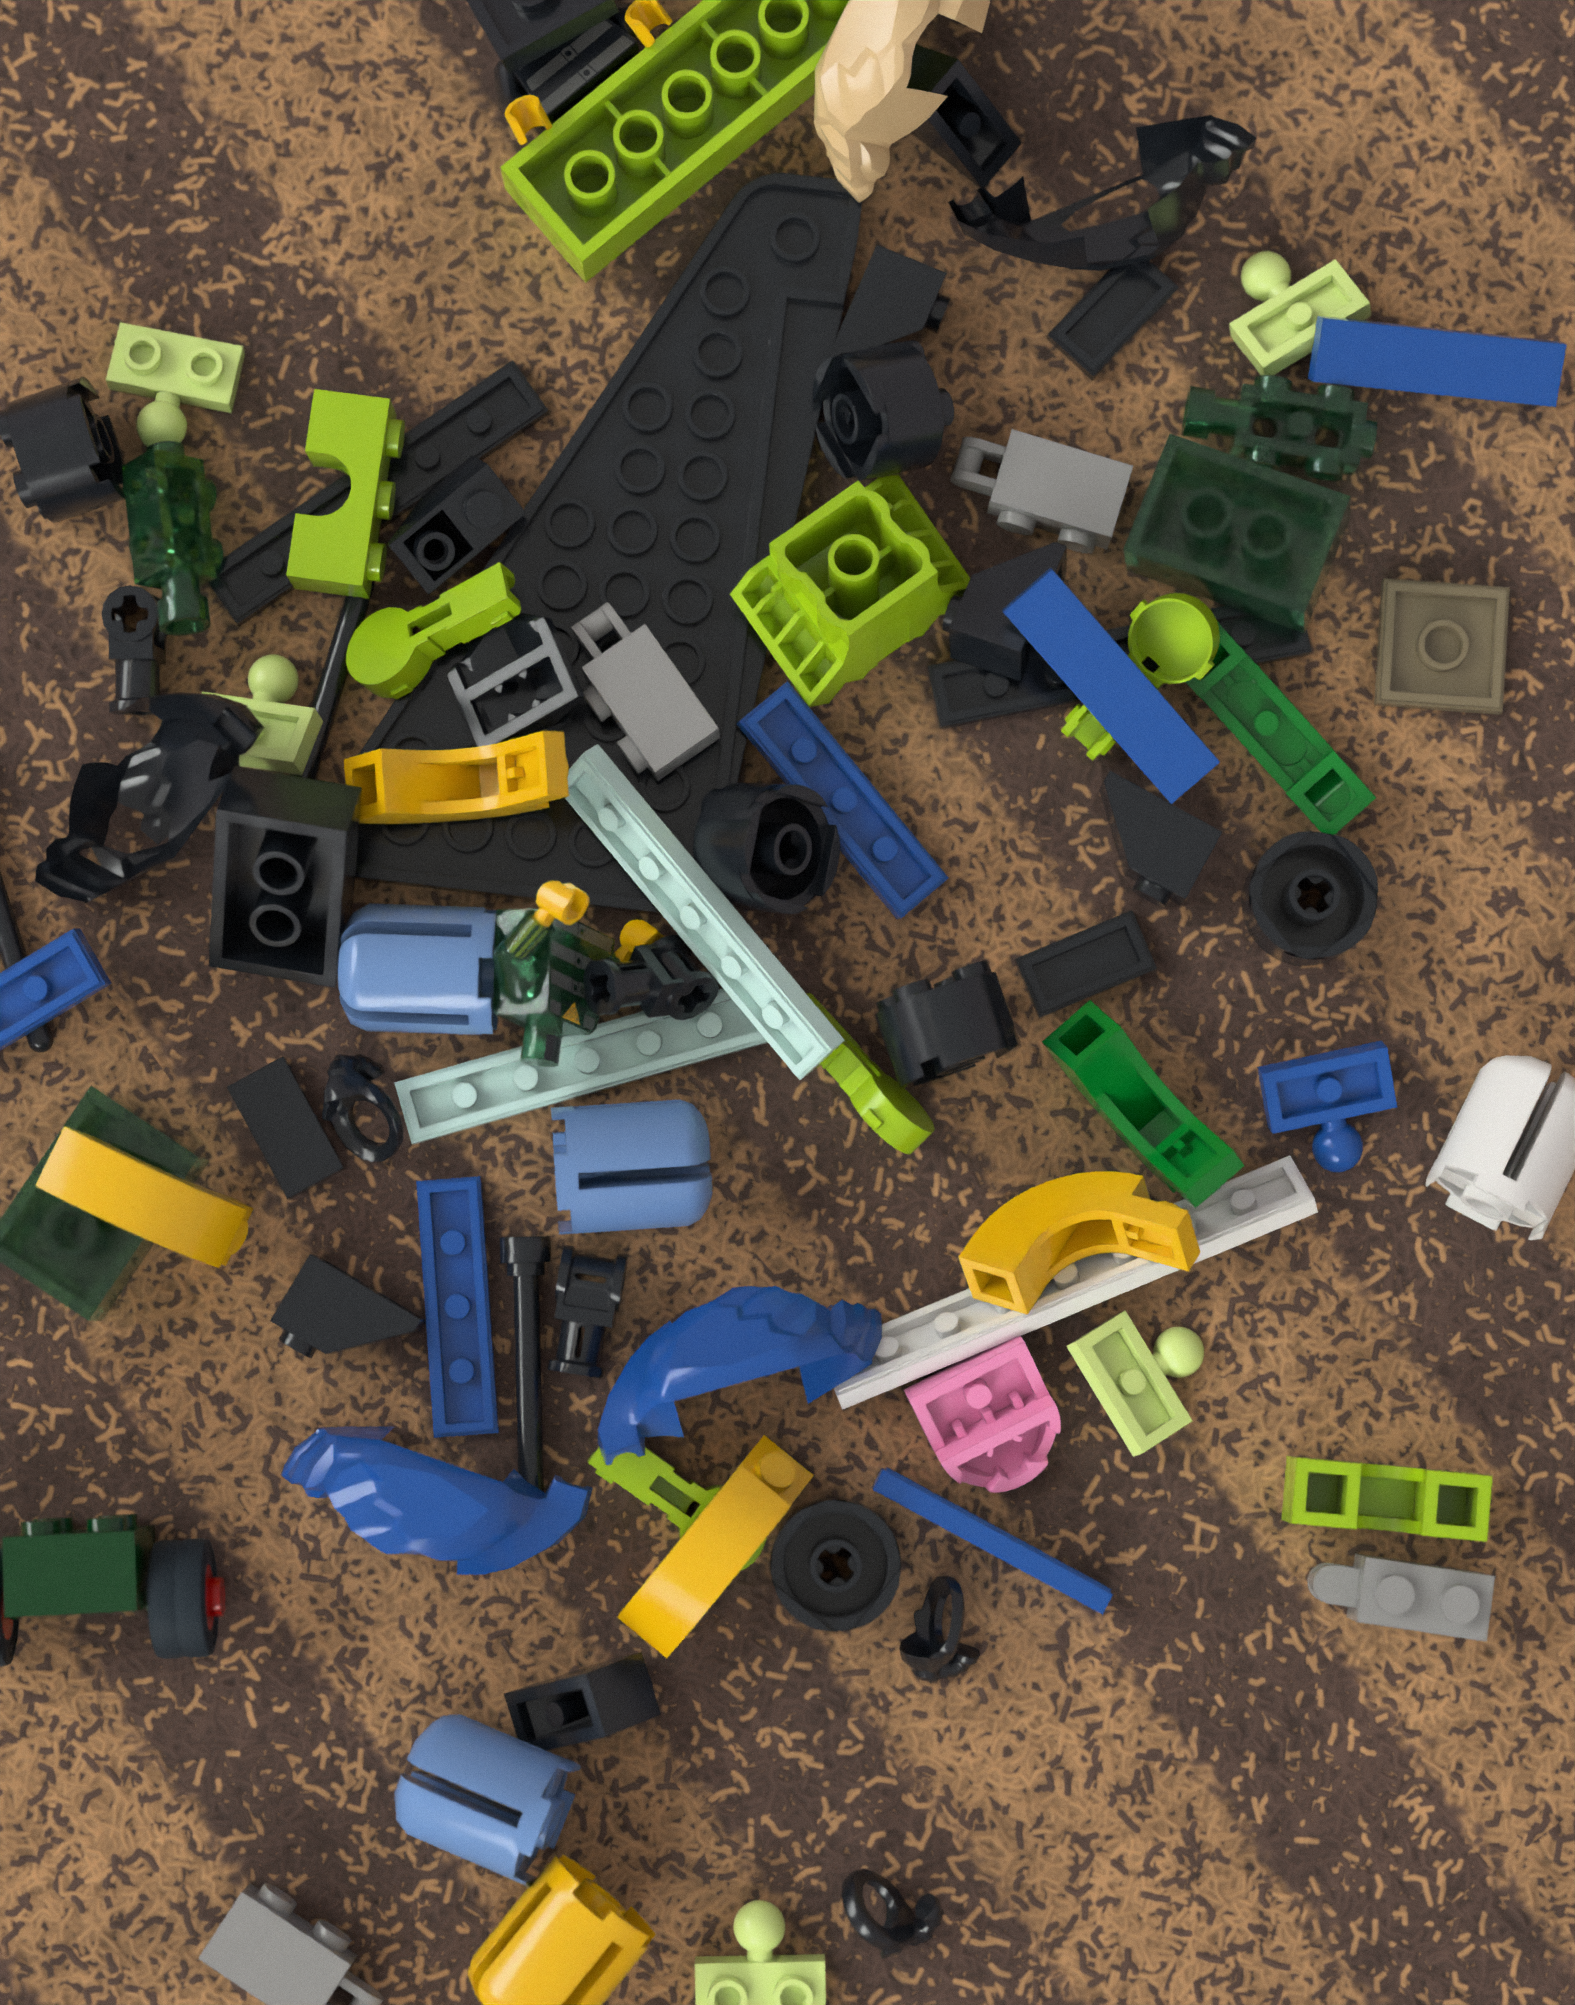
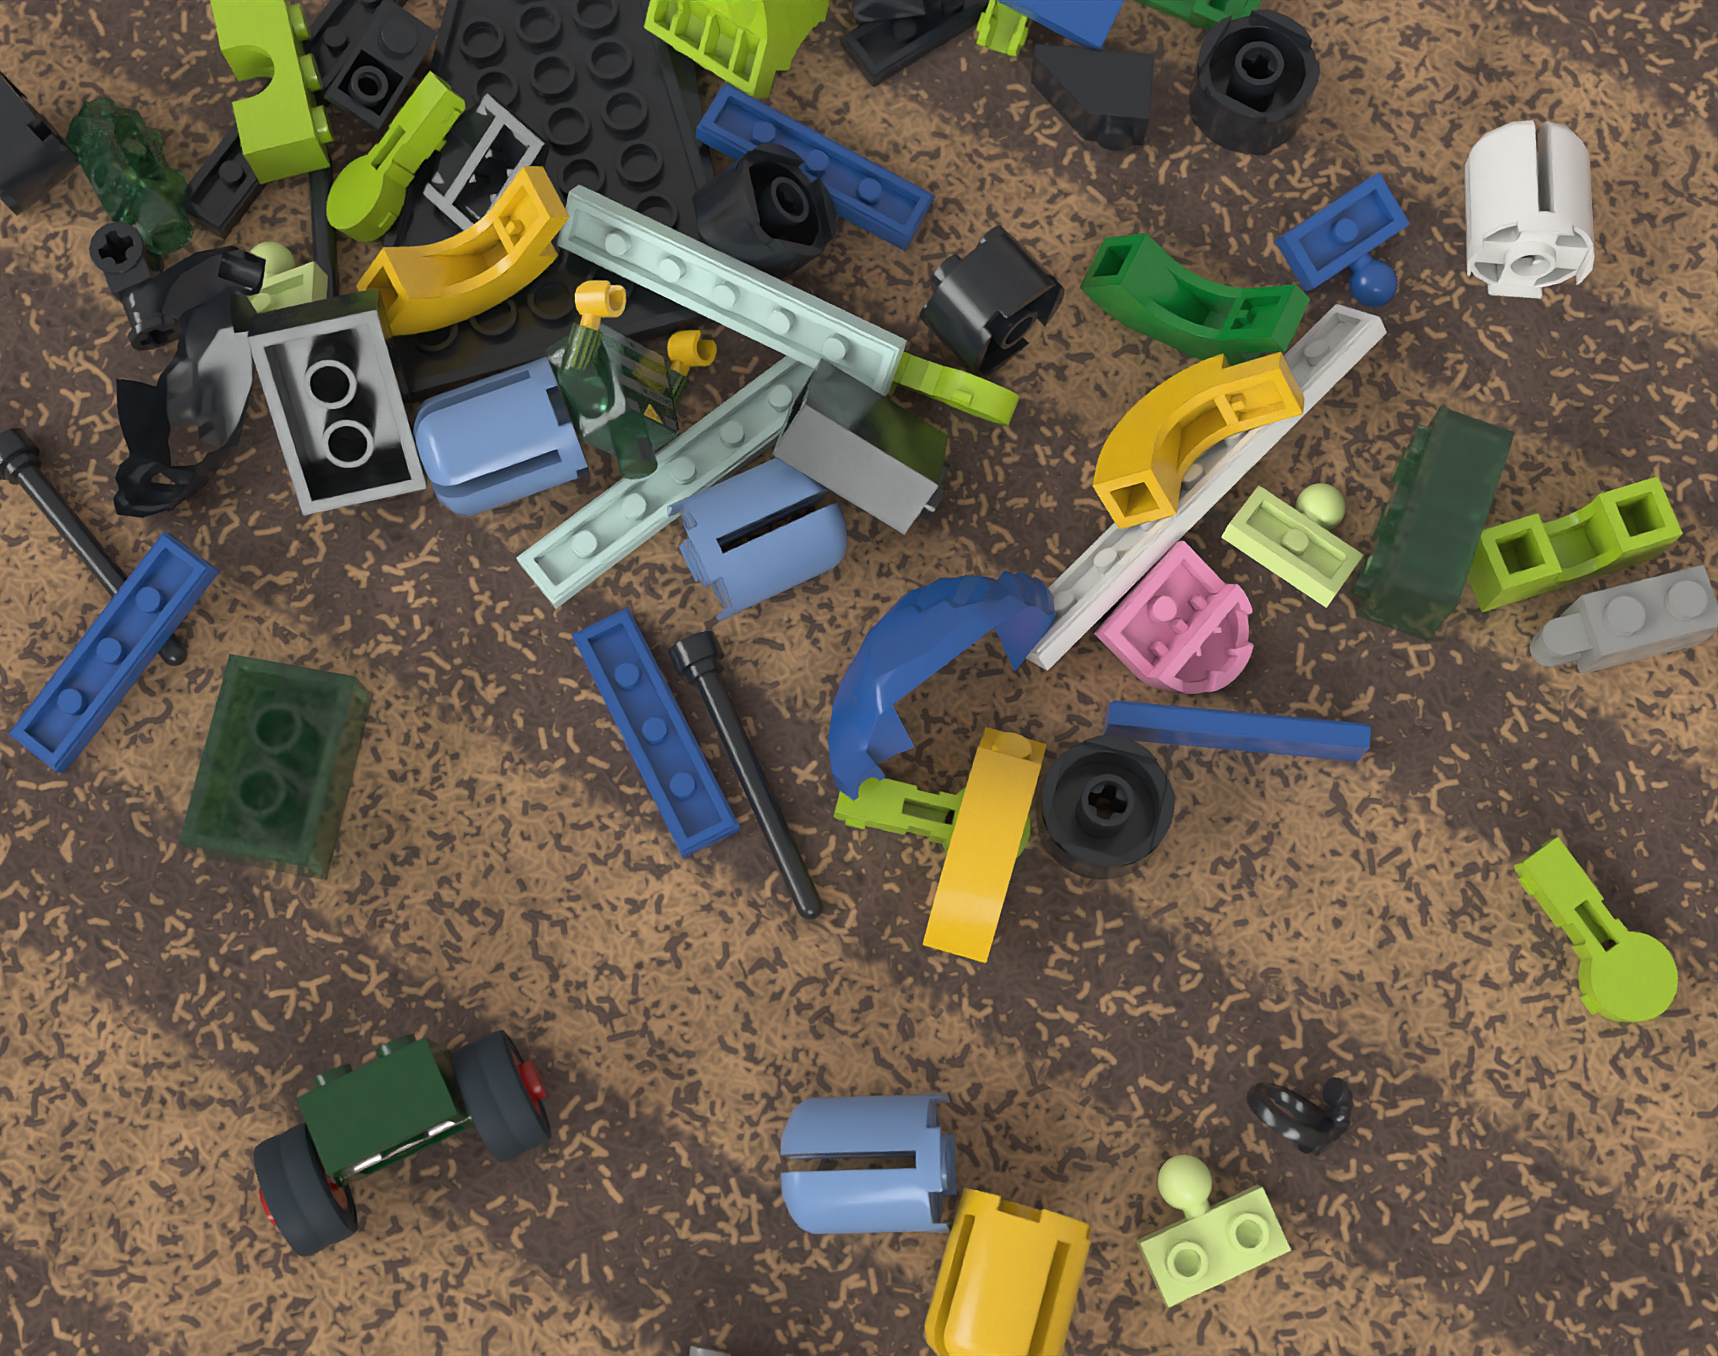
camera: 20 degrees left, 10 degrees down
yellow arch [35,1126,254,1268] -> none
yellowish green plate [106,322,245,451] -> none
black tile [227,1056,346,1200] -> none
black slope [270,1254,426,1359] -> none
blue animal [281,1426,593,1575] -> none
black piece [322,1053,403,1162] -> none
black slope [504,1652,661,1751] -> none
black connector [547,1245,628,1379] -> none
light grey brick [571,602,720,782] -> none
black connector [583,935,719,1020] -> none
black piece [899,1576,980,1683] -> none
black tile [1014,910,1157,1018] -> none
none -> brick [772,358,950,535]
none -> clear green brick [1351,406,1515,641]
none -> lime piece [1514,837,1678,1023]

